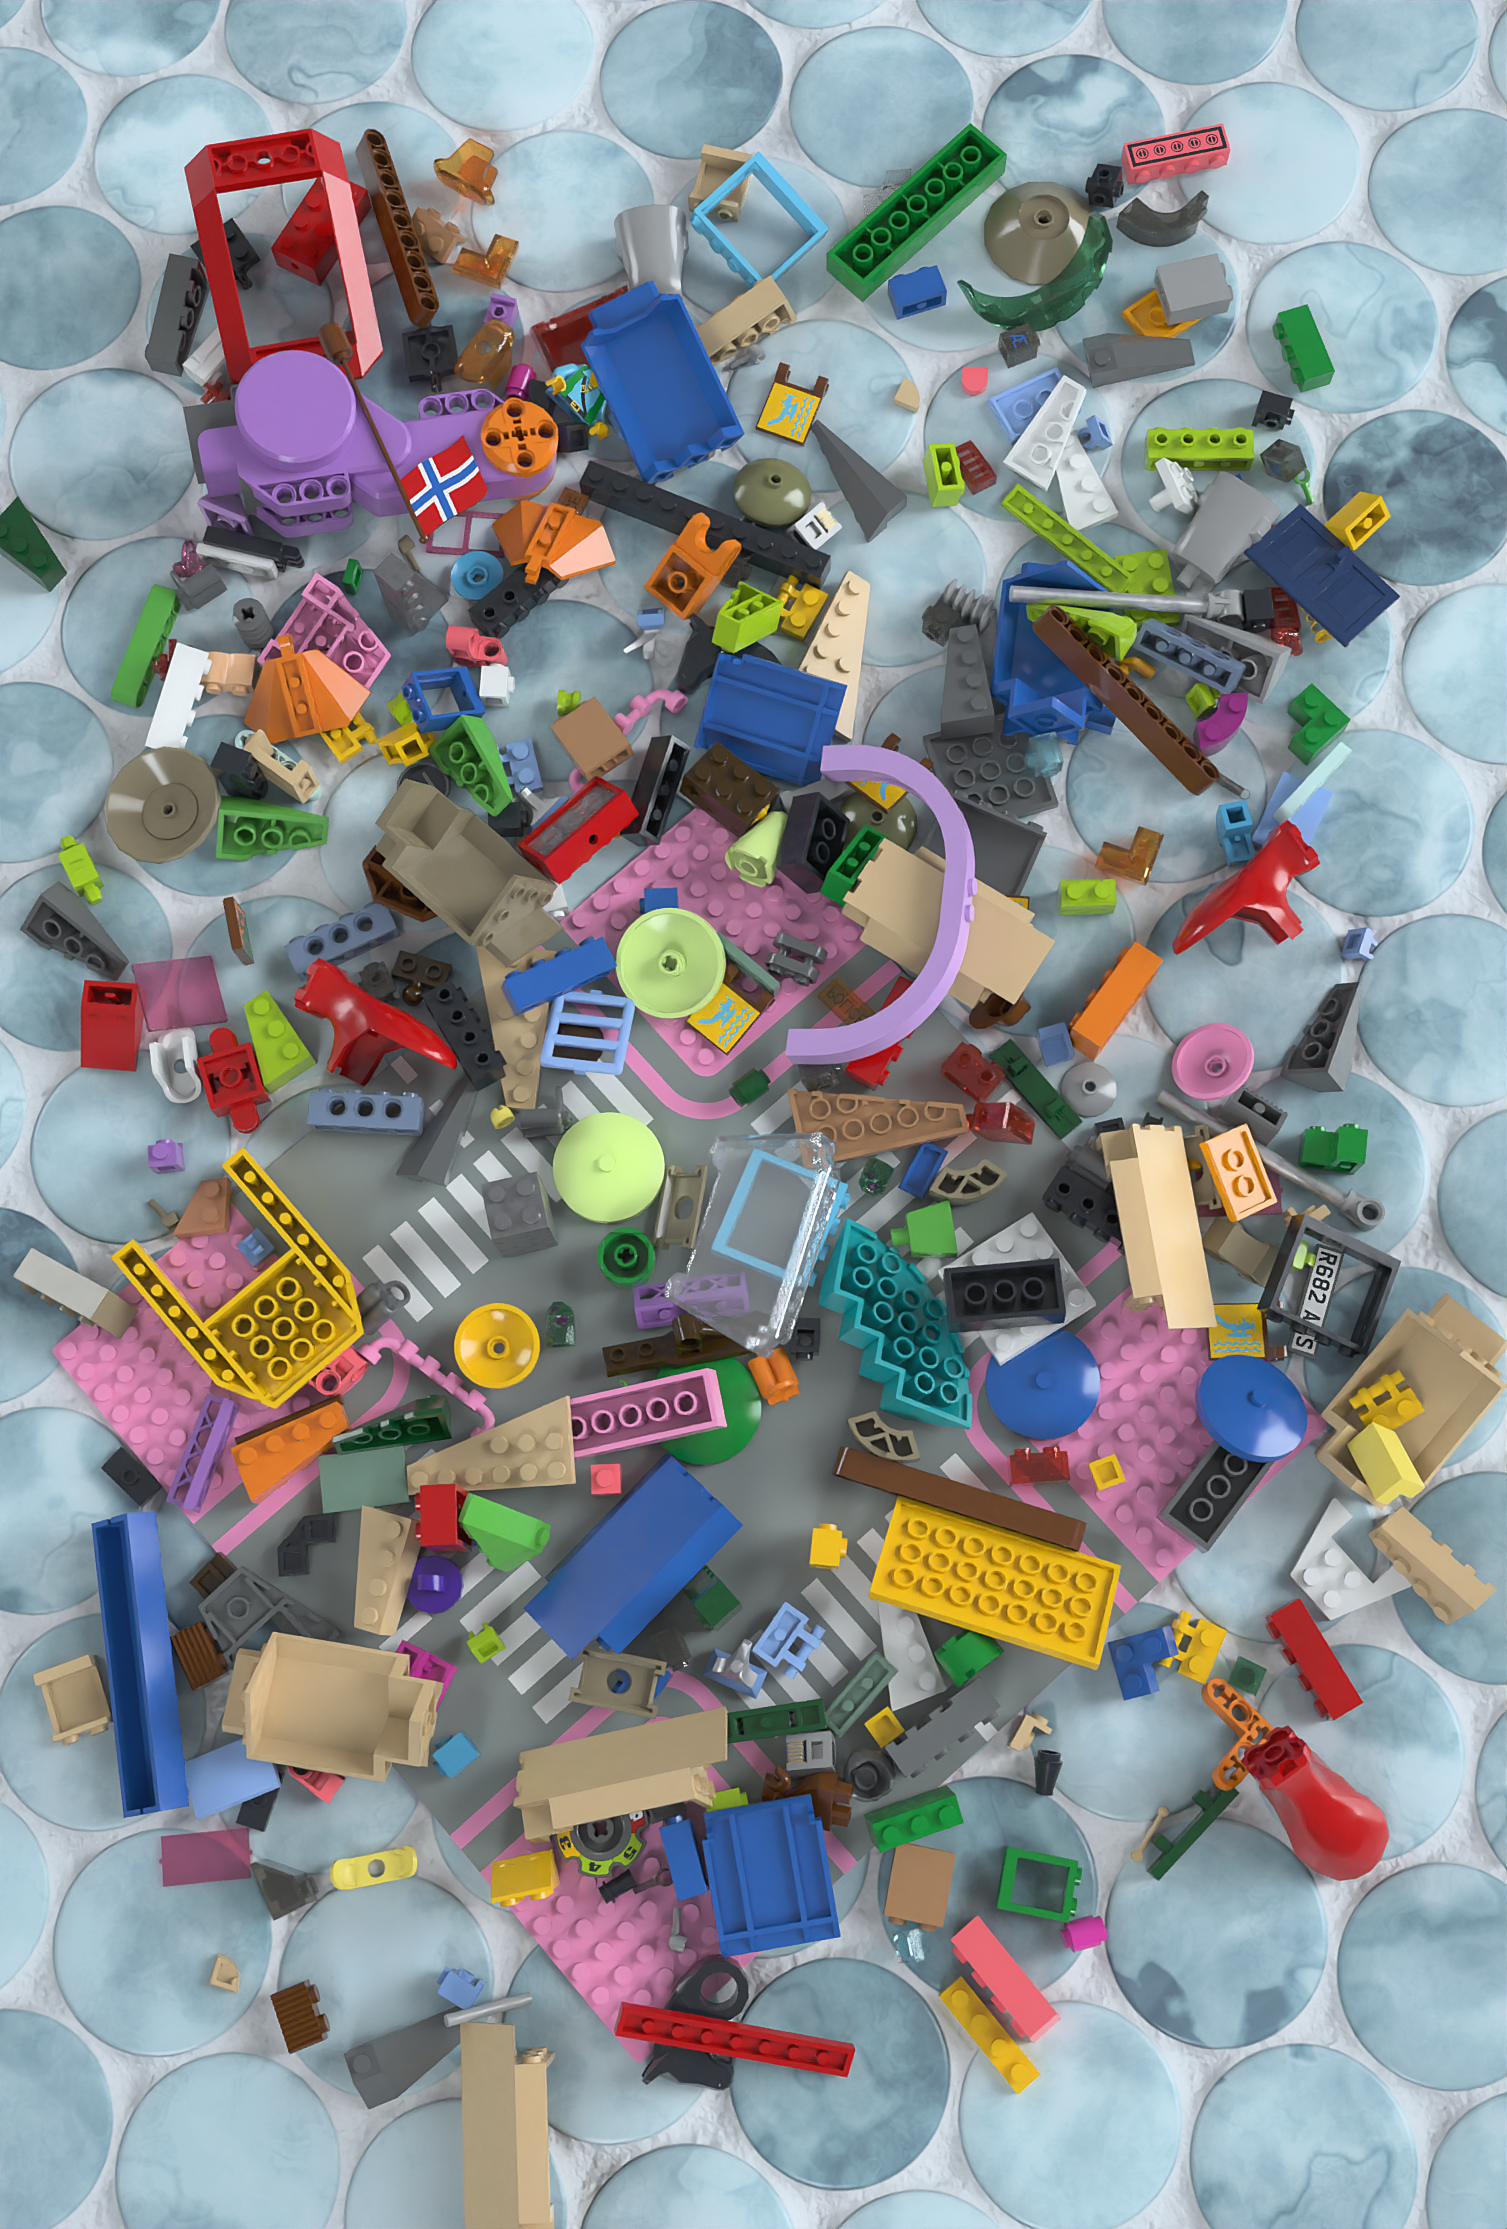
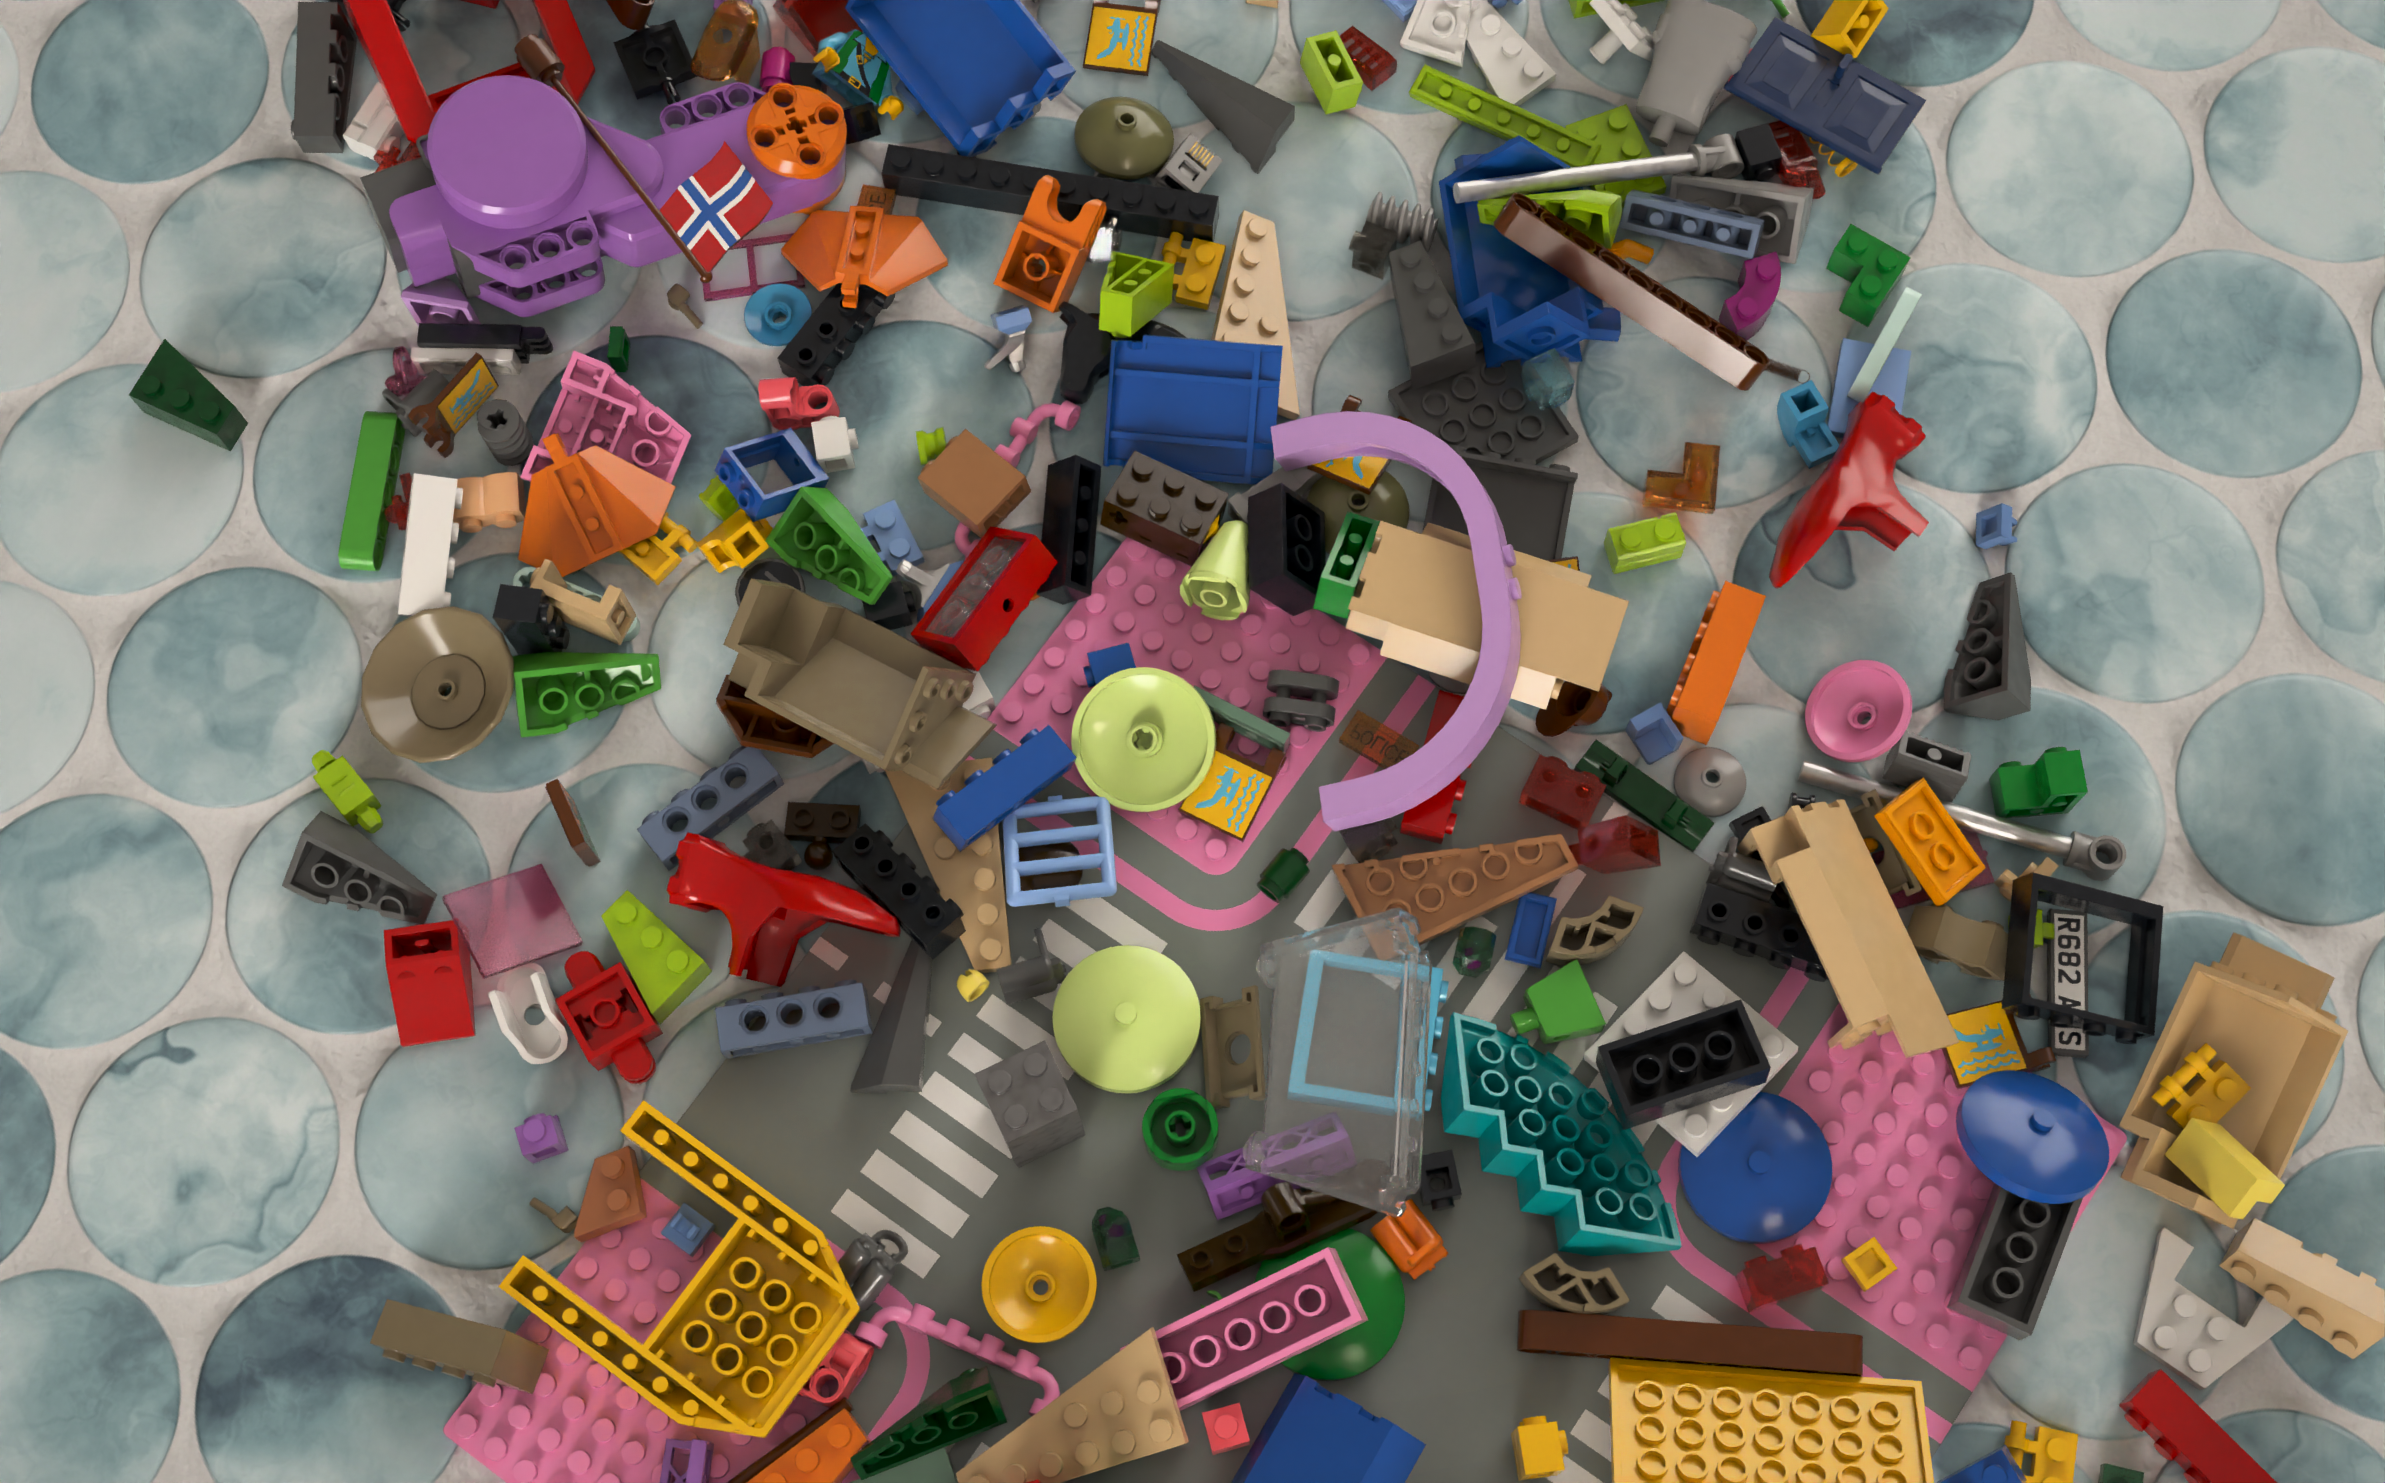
camera: 15 degrees left, 5 degrees down
flat silver wedge [373,553,449,636] -> none
lime tile [1184,682,1221,719] -> none
none -> flag [408,352,499,458]

